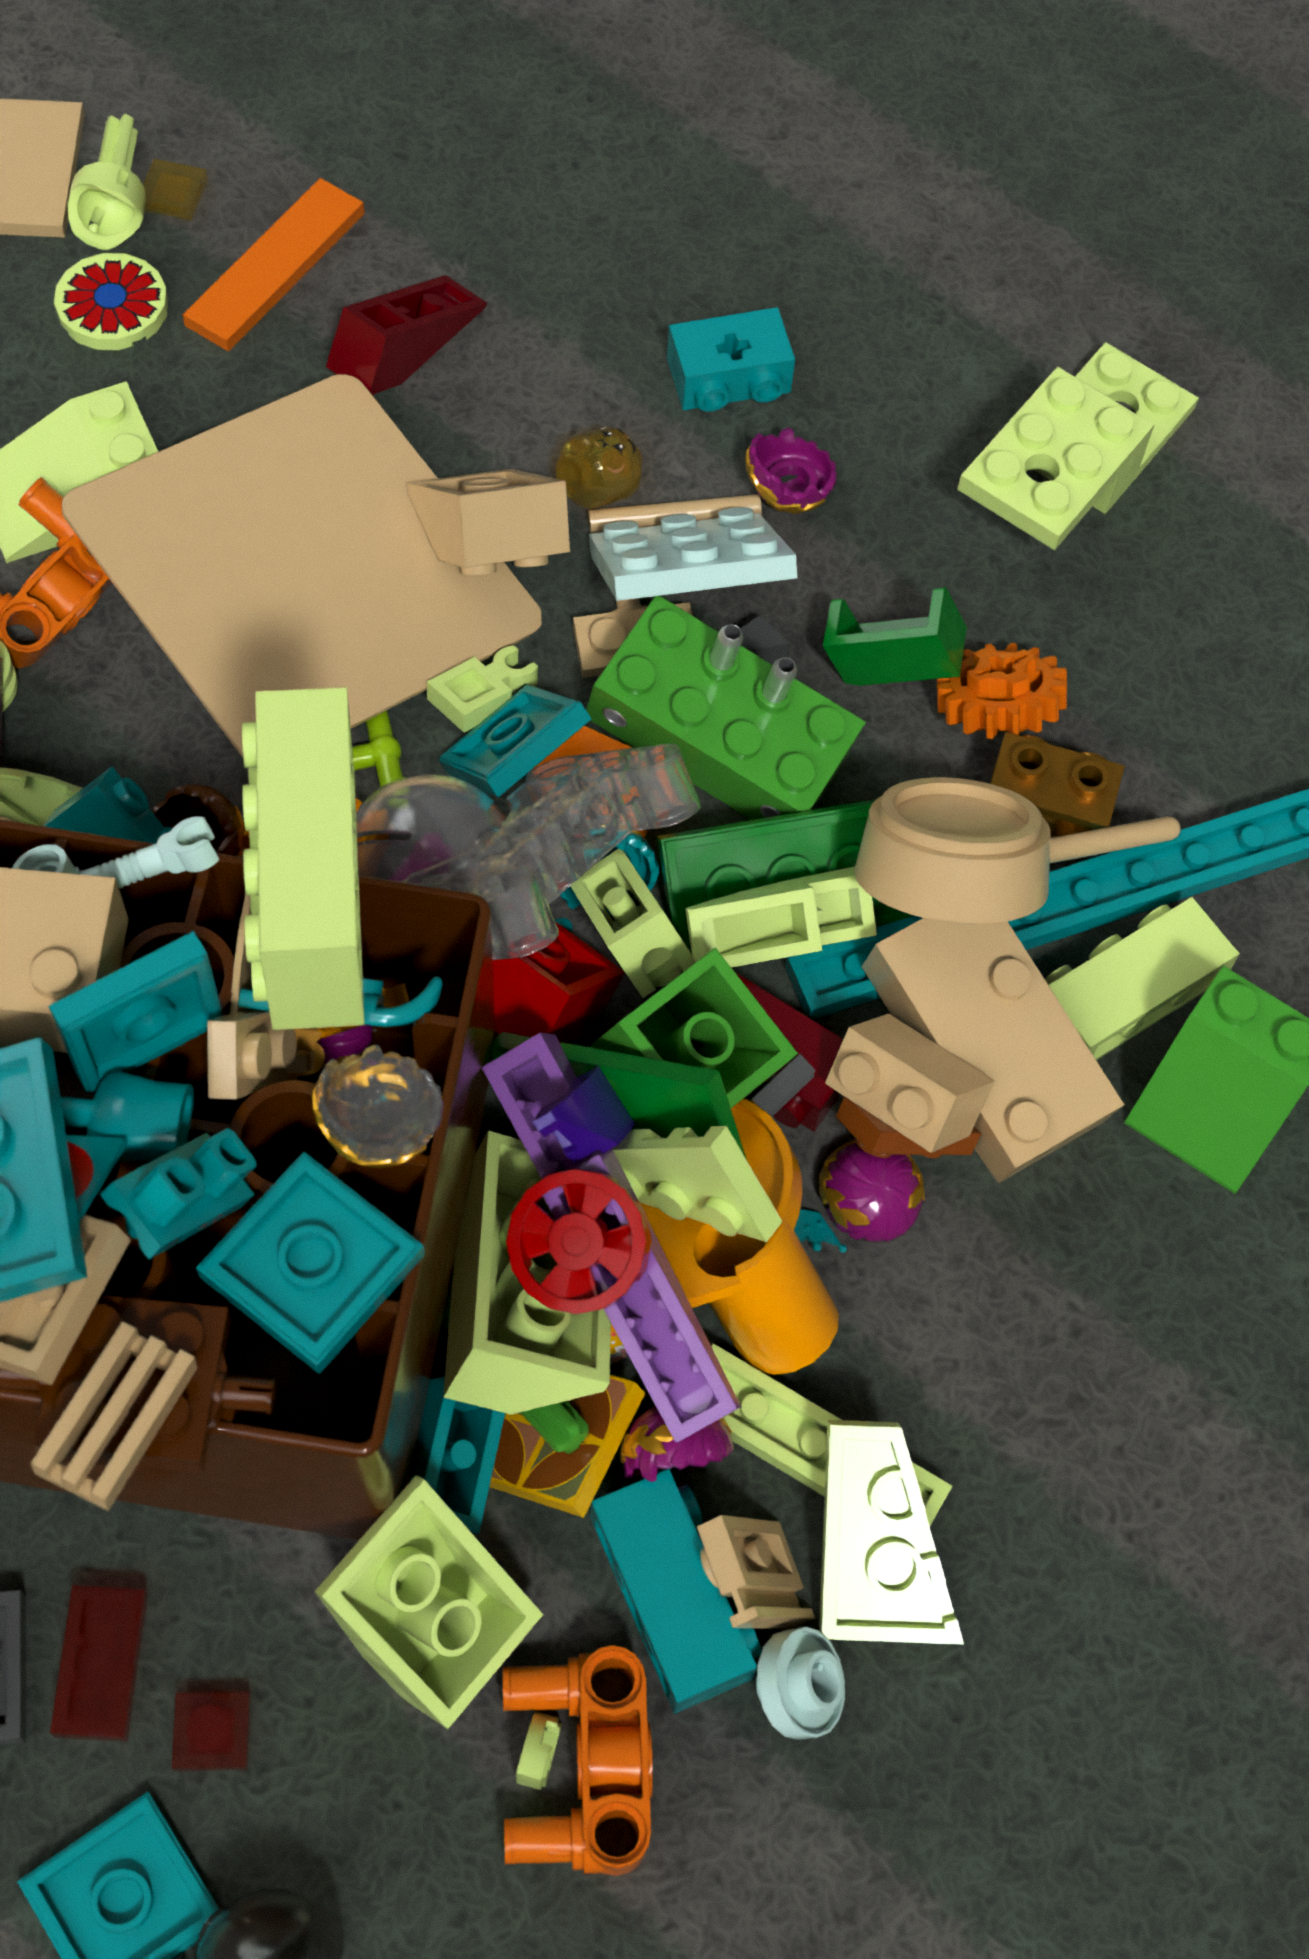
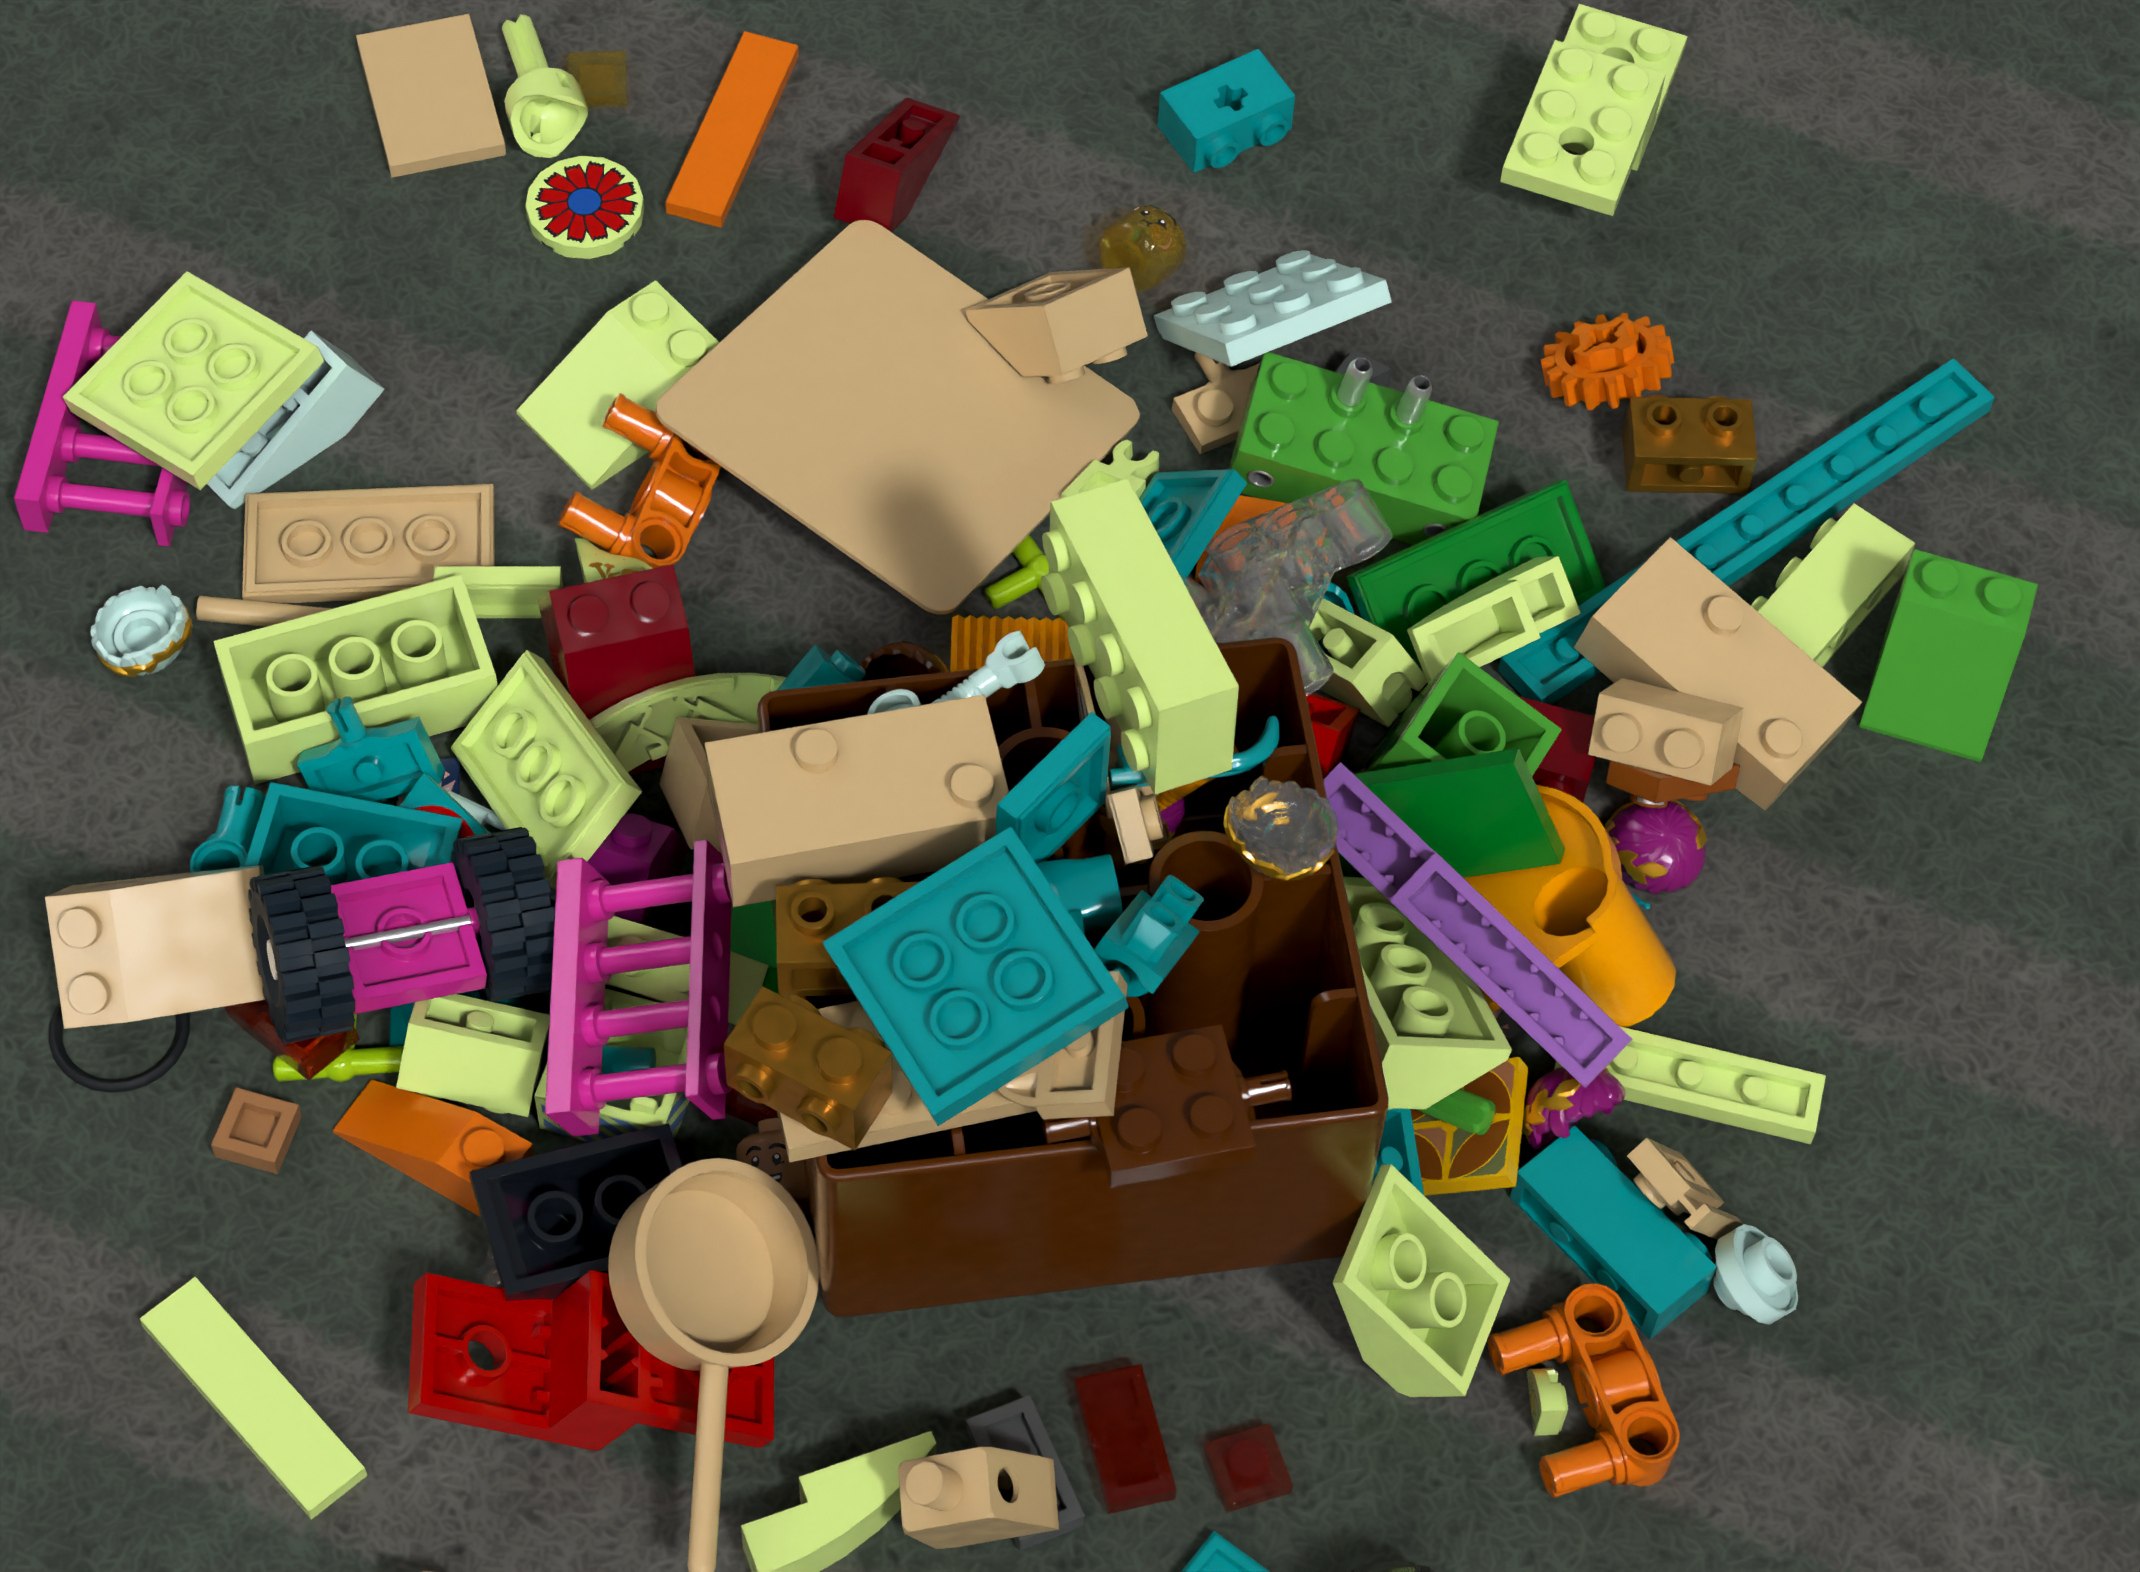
camera: 15 degrees left, 5 degrees down
tan tile [31,1322,197,1511] -> none
teal tile [196,1152,425,1374] -> none
red piece [506,1169,652,1314] -> none
dark purple slope [532,1066,635,1163] -> none
tan bar [587,494,762,533] -> none
yellowish green wing [612,1126,783,1242] -> none
magenta hair [745,427,837,514] -> none
dark grey tile [745,1054,816,1117] -> none
wing [819,1420,964,1644] -> none
green panel [823,587,967,686] -> none
tan piece [855,777,1181,924] -> none

